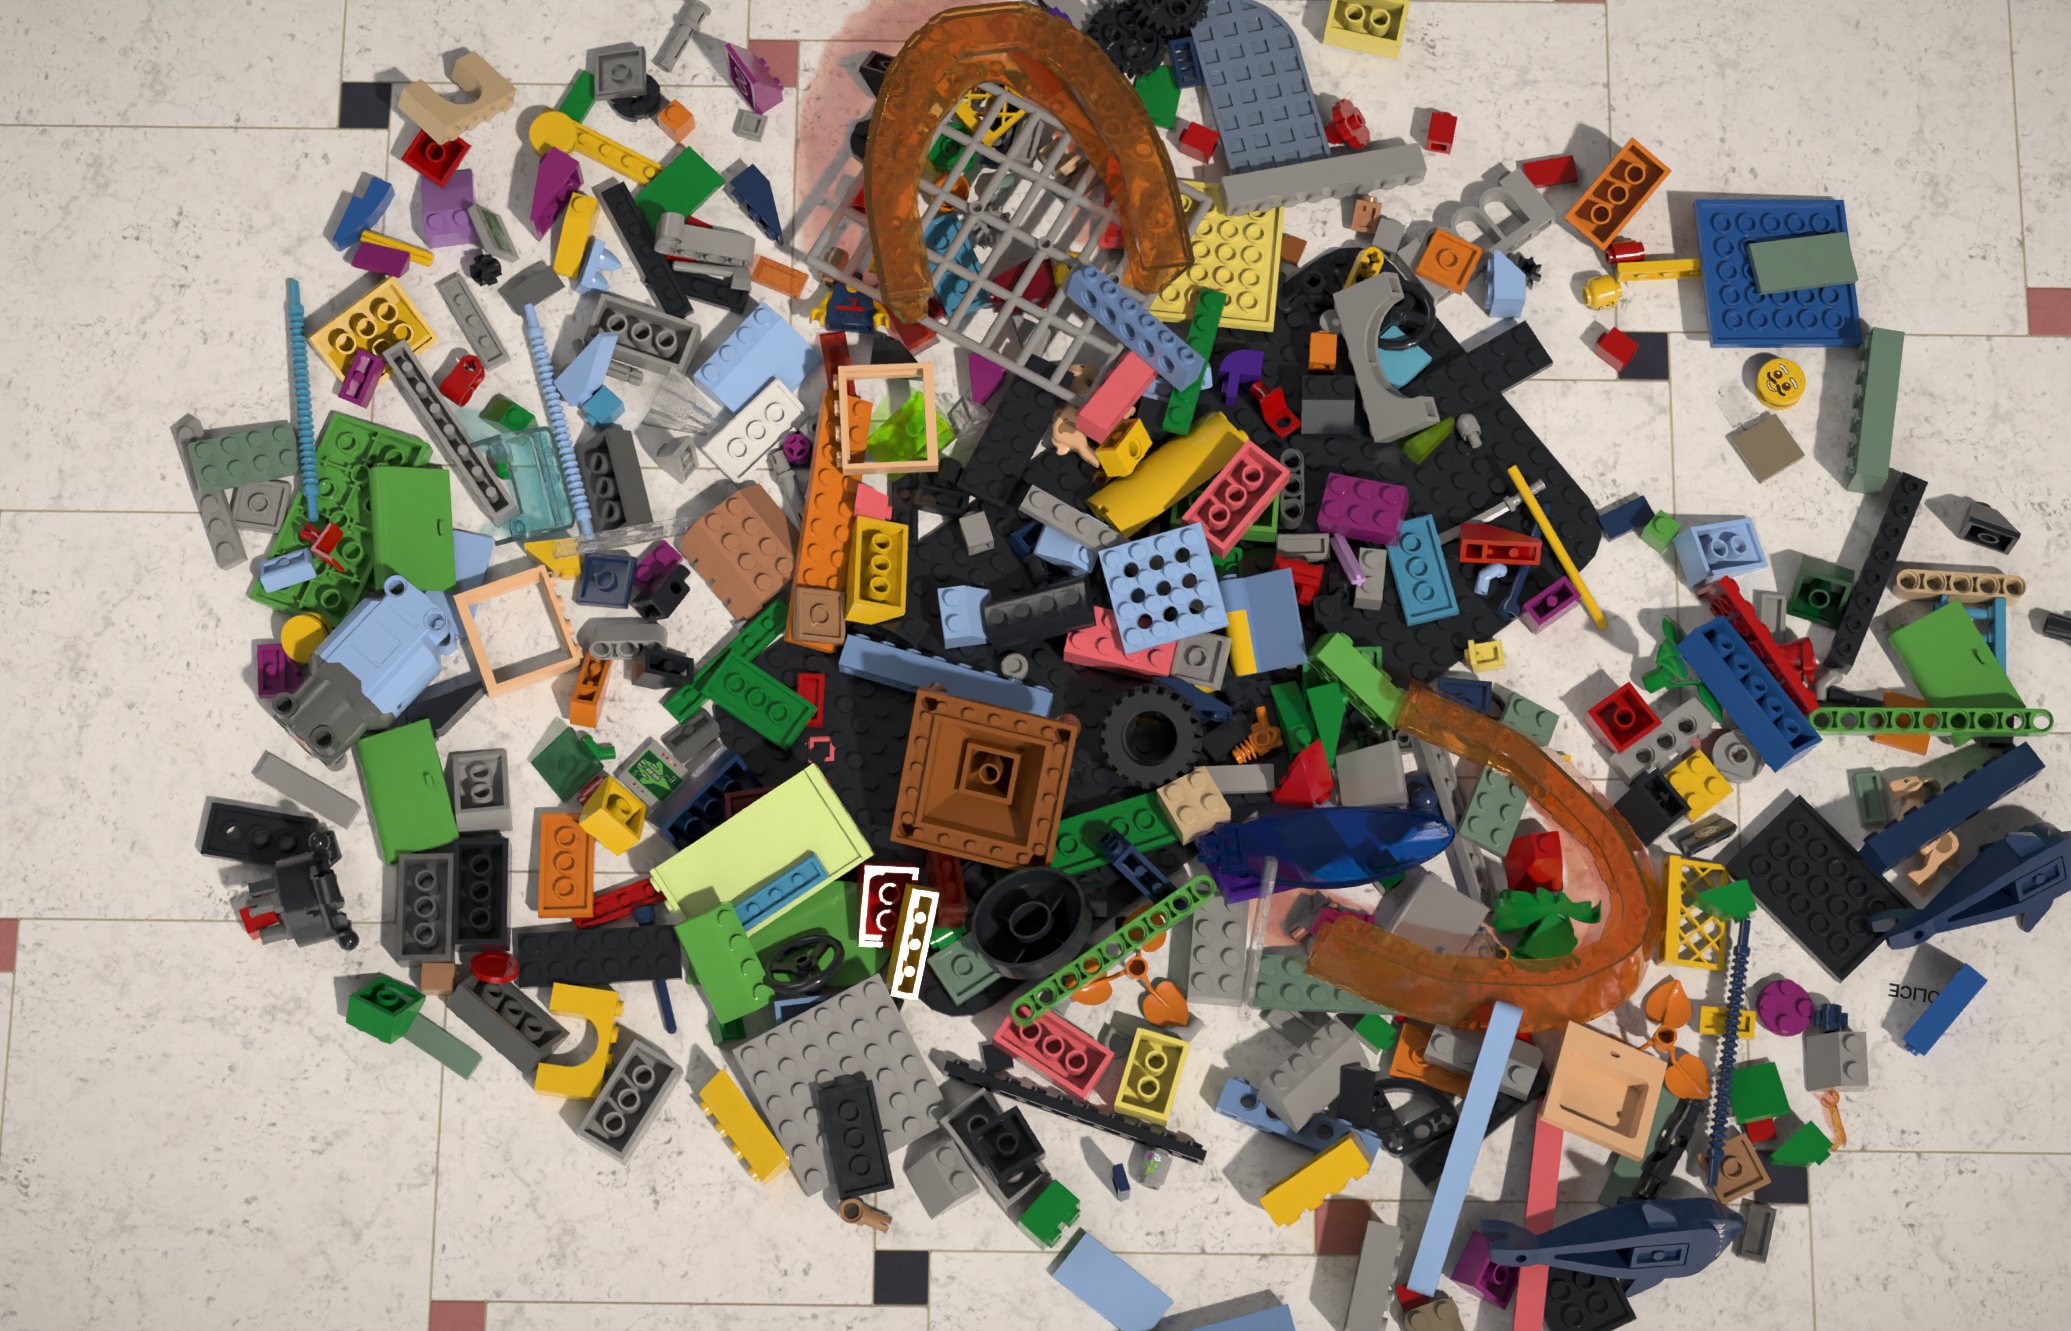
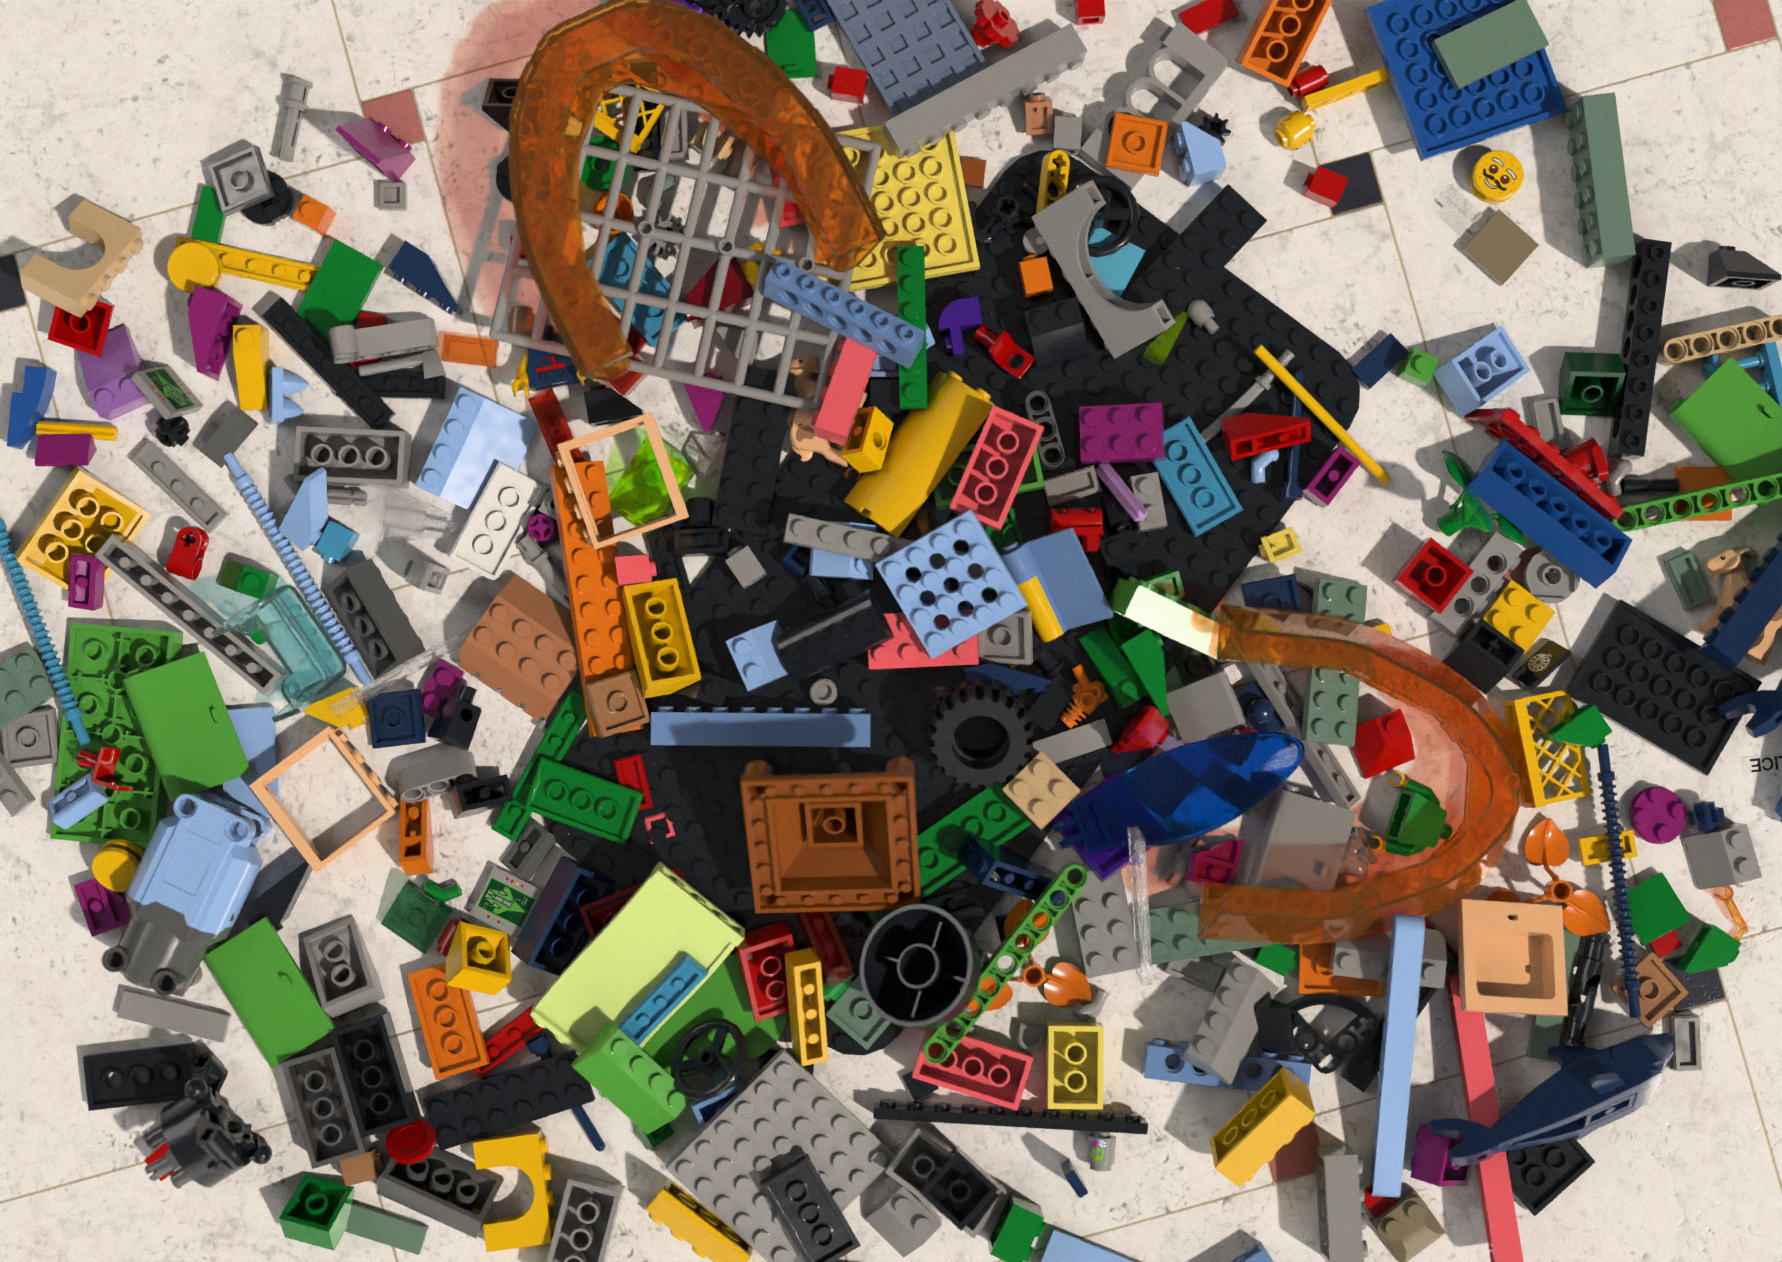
camera: 15 degrees left, 15 degrees up
green animal [1491,887,1602,934] -> none

